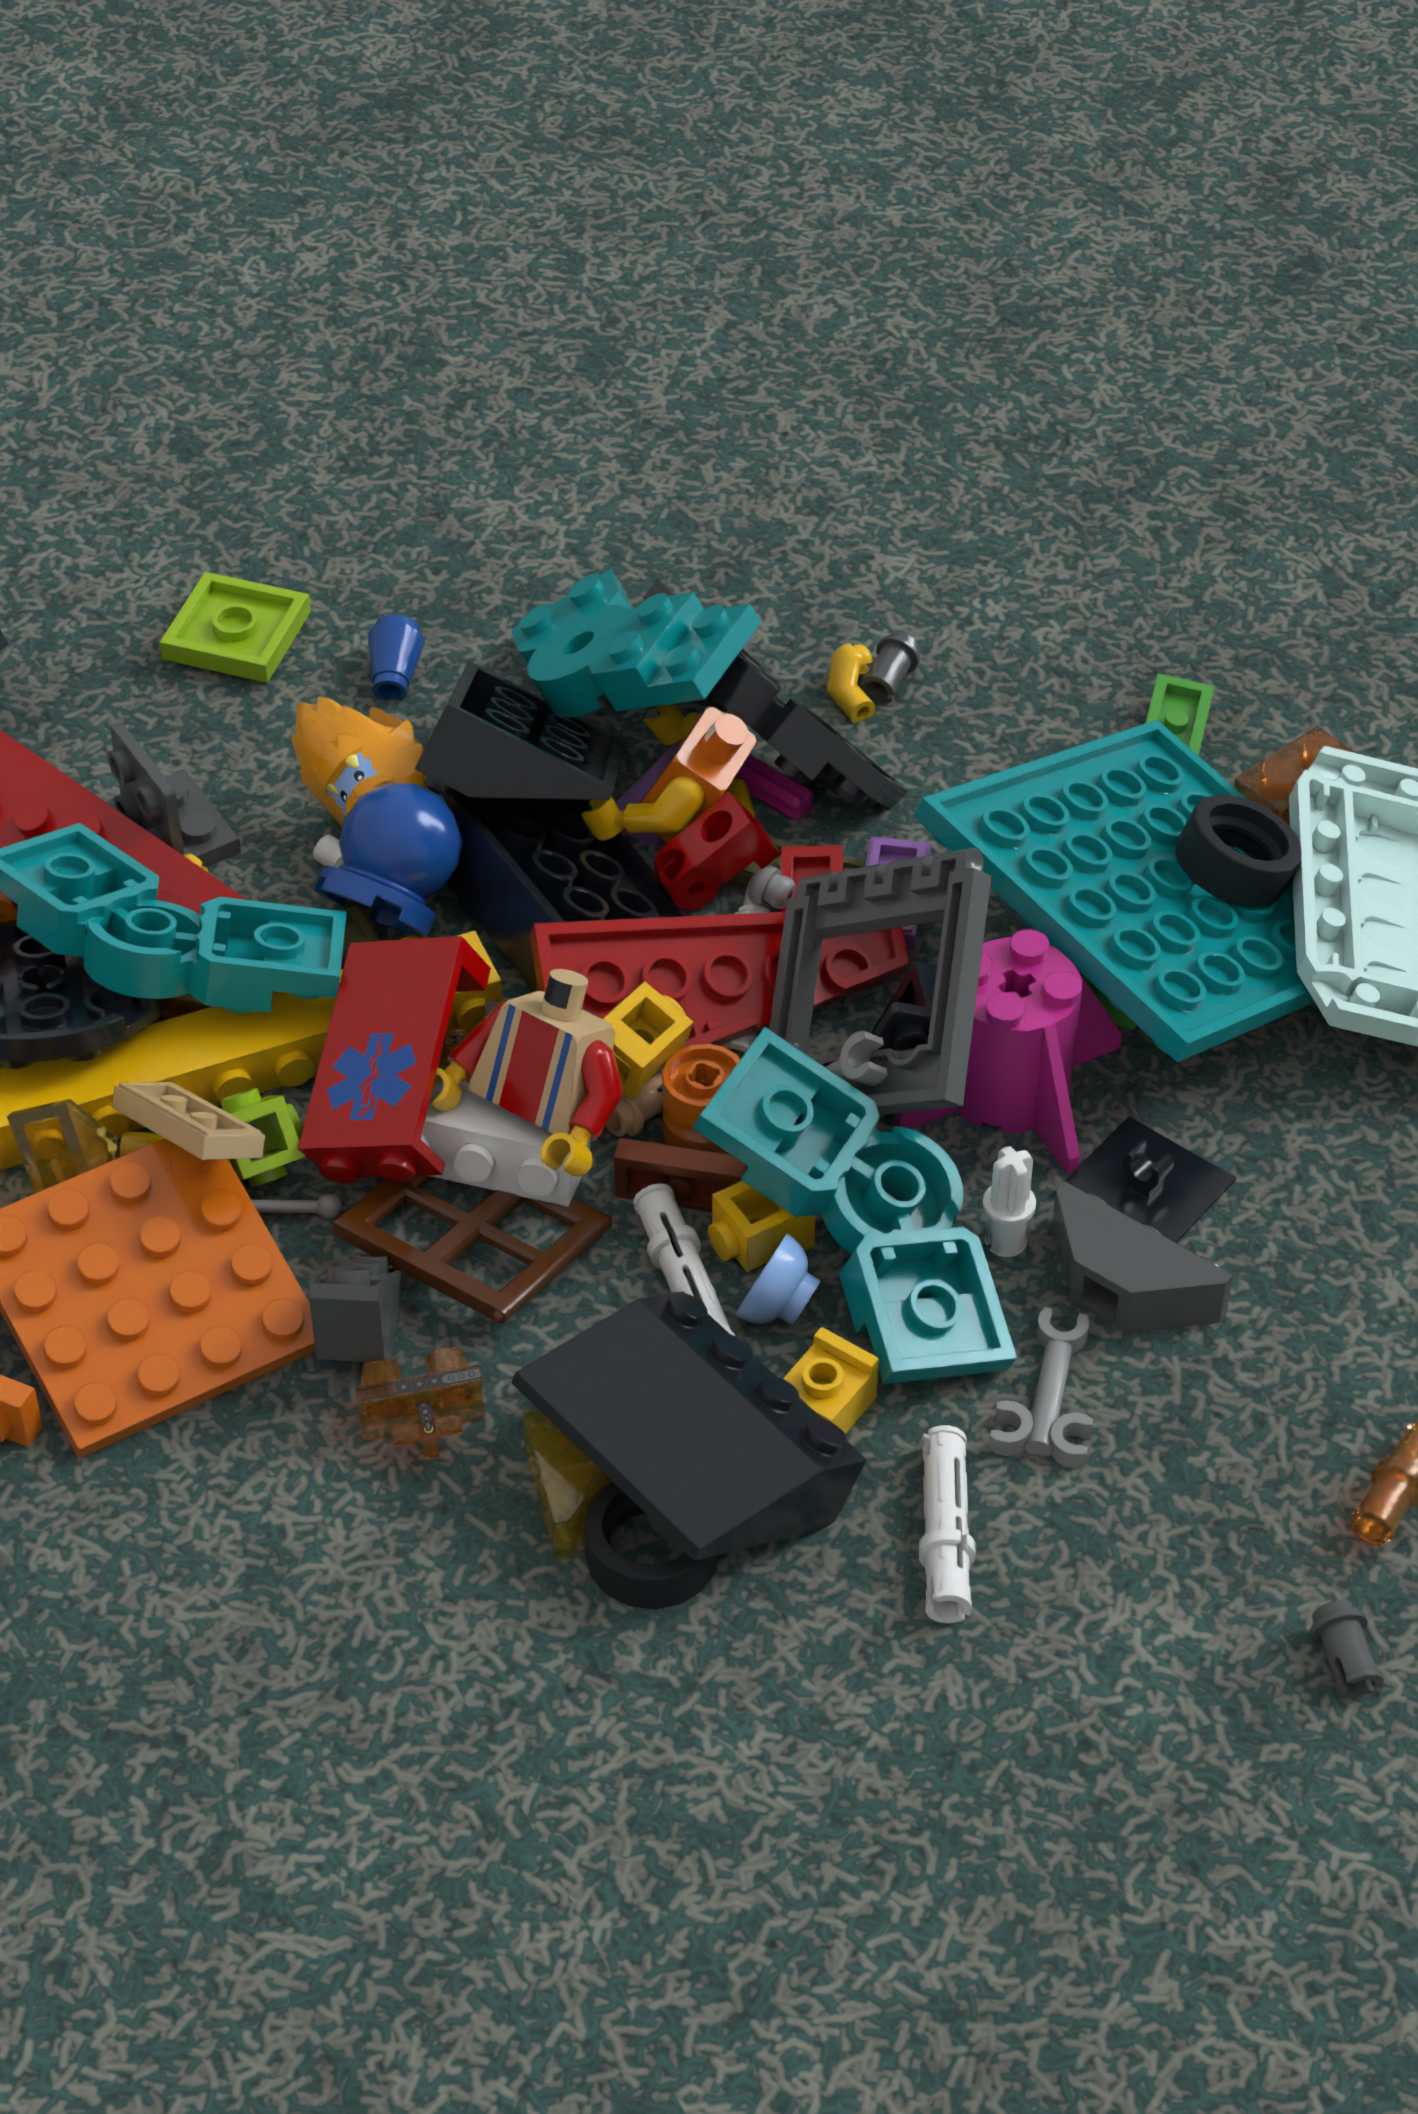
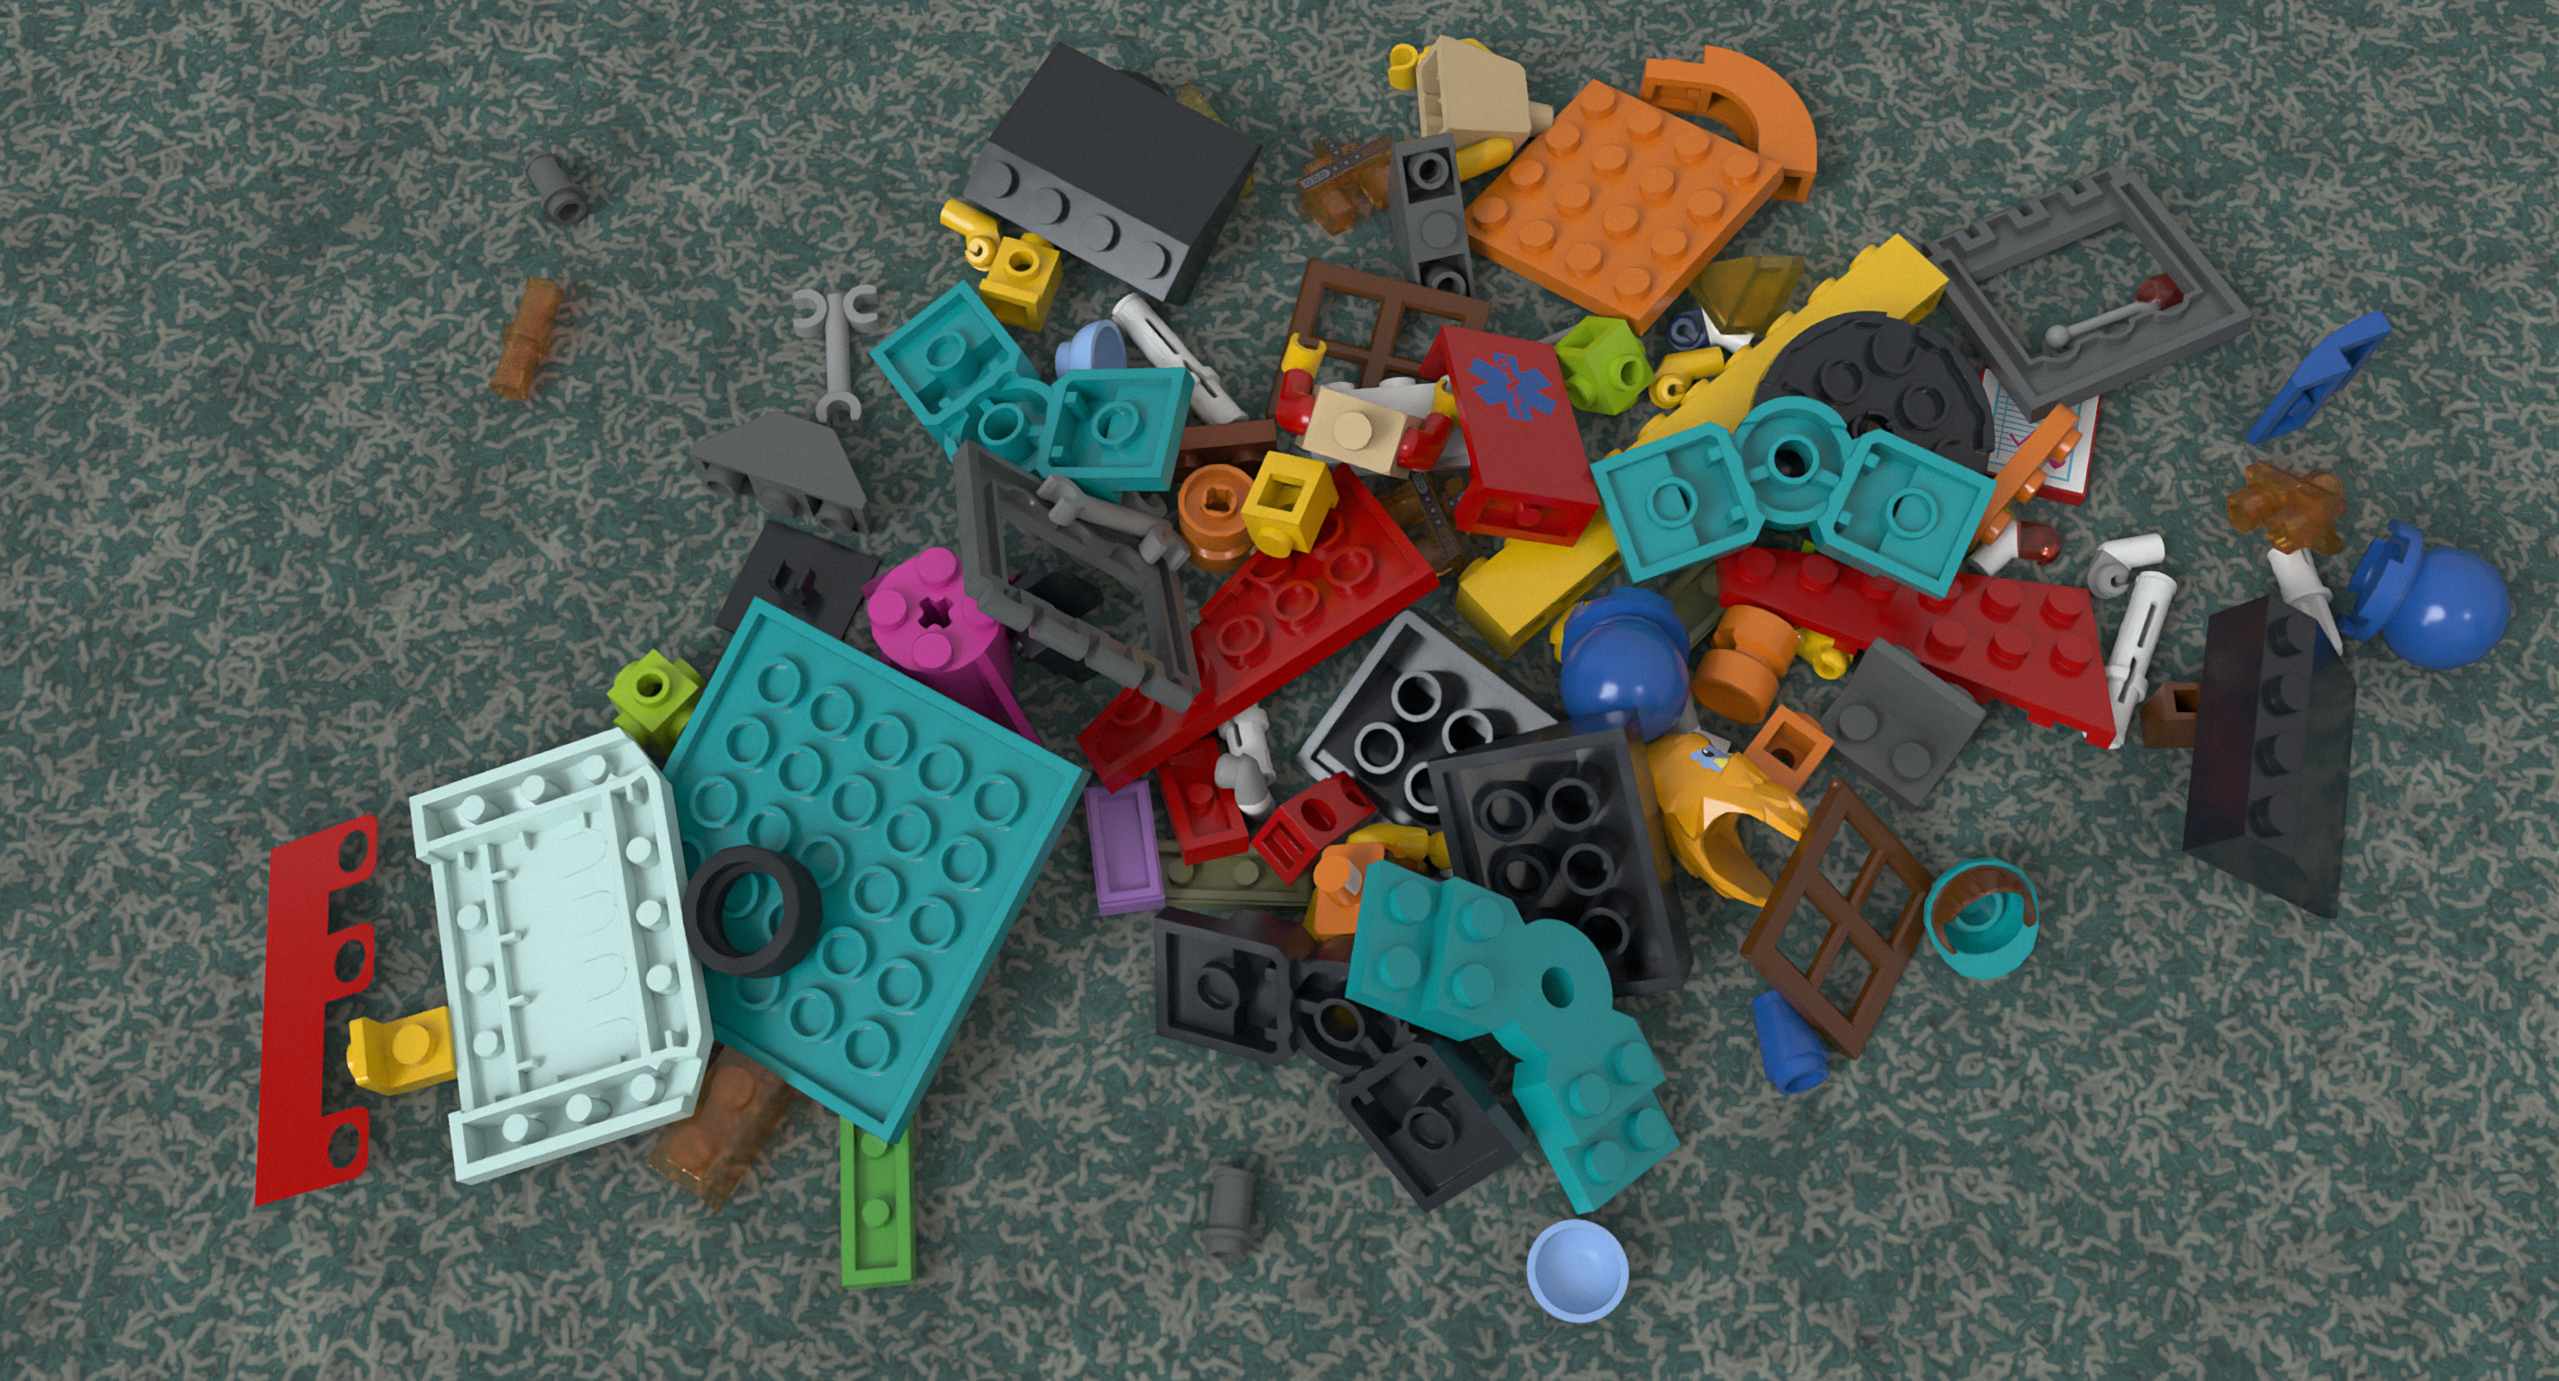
camera: 160 degrees right, 20 degrees up
tan tile [112,1082,265,1160] -> none
lime plate [159,572,311,683] -> none
yellow arm [827,643,875,723] -> none
white pin [919,1425,976,1623] -> none
white axle [983,1146,1036,1257] -> none
none -> lime brick [606,648,706,759]
none -> yellow arm [940,198,1003,272]
none -> tan torso [1388,35,1554,182]
none -> light blue piece [1526,1219,1629,1323]
none -> orange wheel [1689,605,1801,725]
none -> reddish brown window [1739,777,1936,1060]
none -> orange brick [1743,704,1835,795]
none -> teal piece [1923,857,2039,980]

